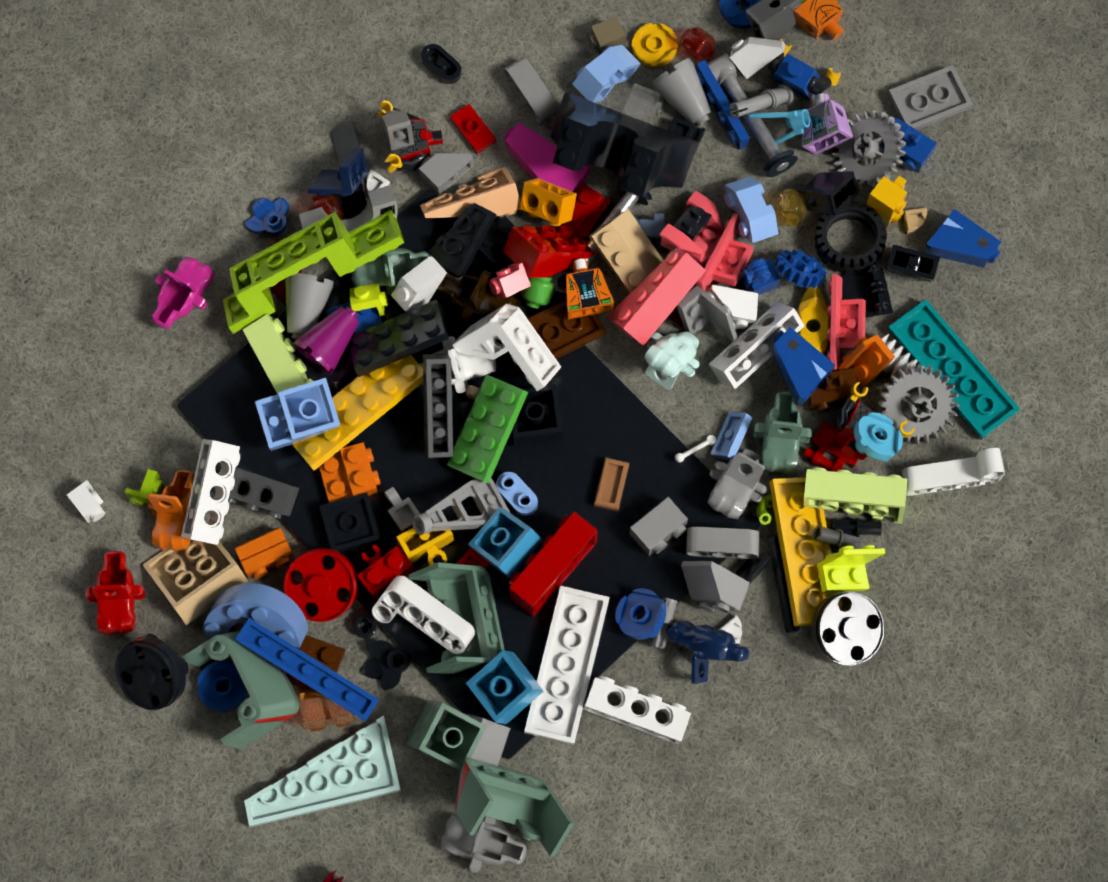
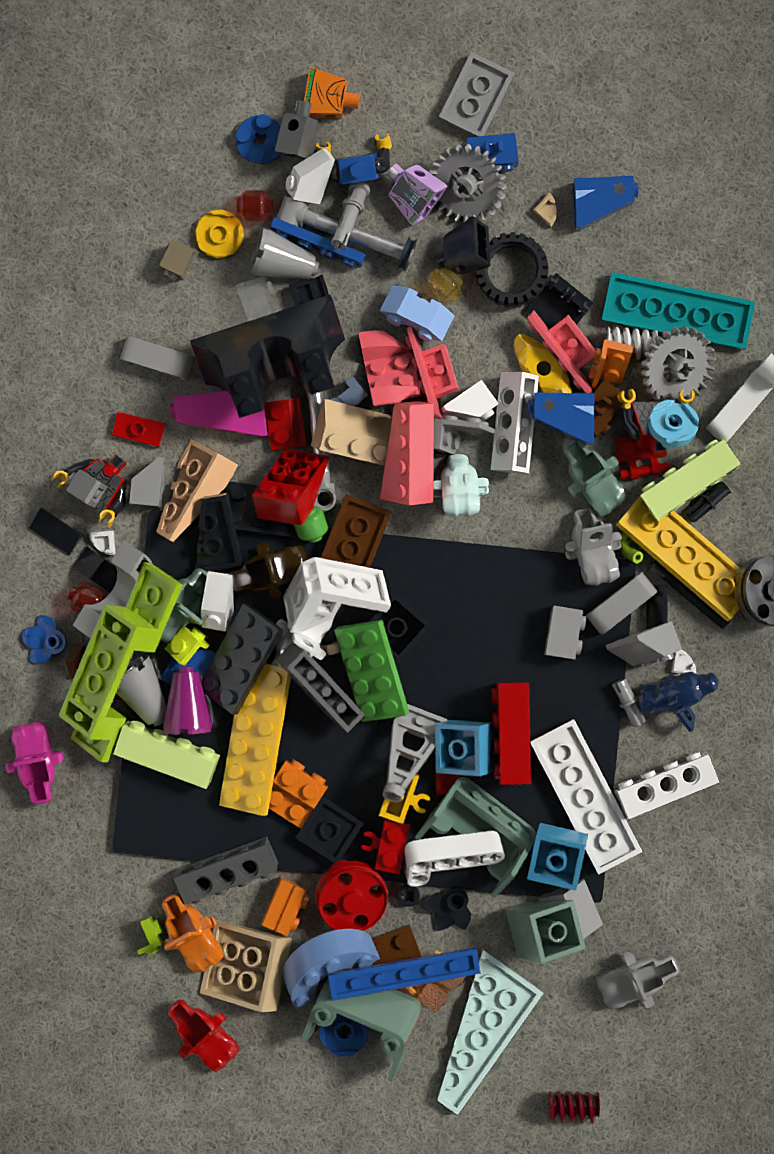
camera: 40 degrees left, 15 degrees up
white brick [67,480,105,523] -> none
black piece [115,633,189,710] -> none
white brick [181,439,240,545] -> none
light blue slope [255,378,341,451] -> none
dark blue bracket [307,148,368,196] -> none
light grey plate [385,487,420,532] -> none
black plate [421,44,462,84] -> none
sand green windscreen [455,758,574,858] -> none
brick [489,263,531,298] -> none
light blue plate [496,472,538,516] -> none
light orange brick [520,178,577,226] -> none
torso [566,259,614,320] -> none
light blue brick [572,45,640,103] -> none
medium nougat tile [594,458,629,512] -> none
blue plate [615,588,666,640] -> none
black plate [673,204,712,242] -> none
white hinge [675,435,716,463] -> none
light blue plate [710,411,752,460] -> none
blue brick [741,258,780,295] -> none
medium azure plant [748,109,810,144] -> none
blue gear [774,249,827,288] -> none
dark grey axle [813,525,861,549] -> none
neon yellow bracket [817,545,885,593] -> none
yellow brick [866,176,907,228] -> none
black brick [886,244,940,282] -> none

